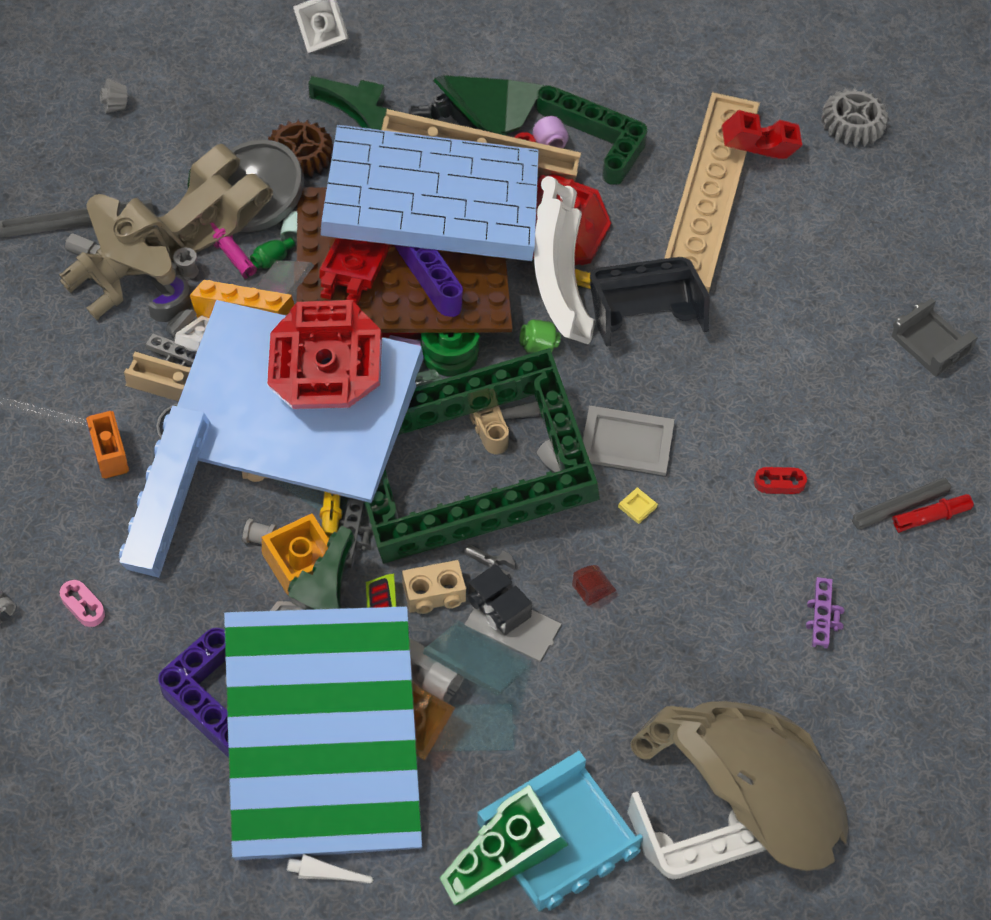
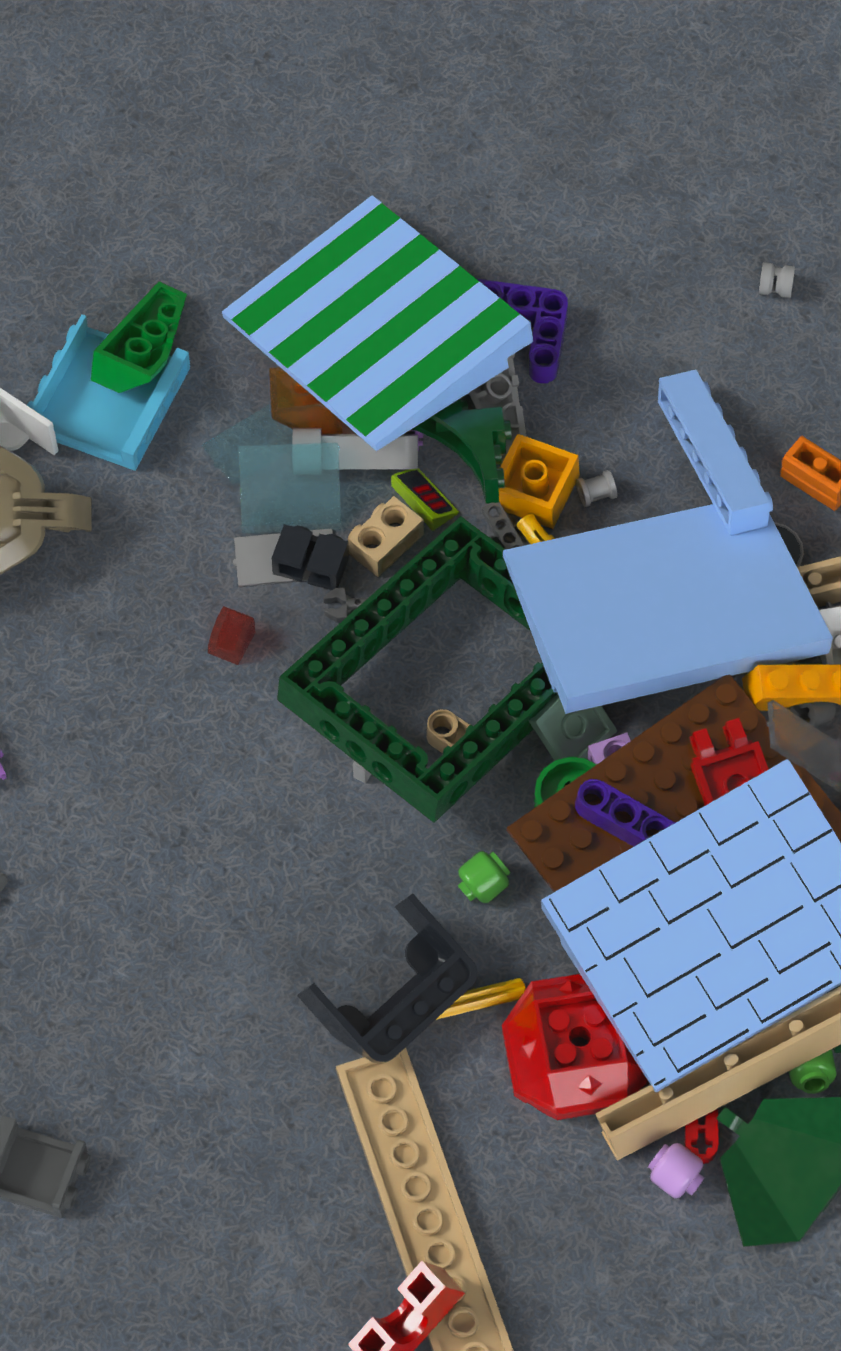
camera: 150 degrees right, 5 degrees up
bright pink beam [60,580,105,627] -> none
red piece [267,300,382,409] -> none
white piece [287,854,373,883] -> none
white windscreen [534,176,596,344] -> none
dark green beam [536,85,647,185] -> none
light grey piece [583,405,675,476] -> none
light yellow tile [618,487,658,524] -> none
red beam [754,467,807,494] -> none

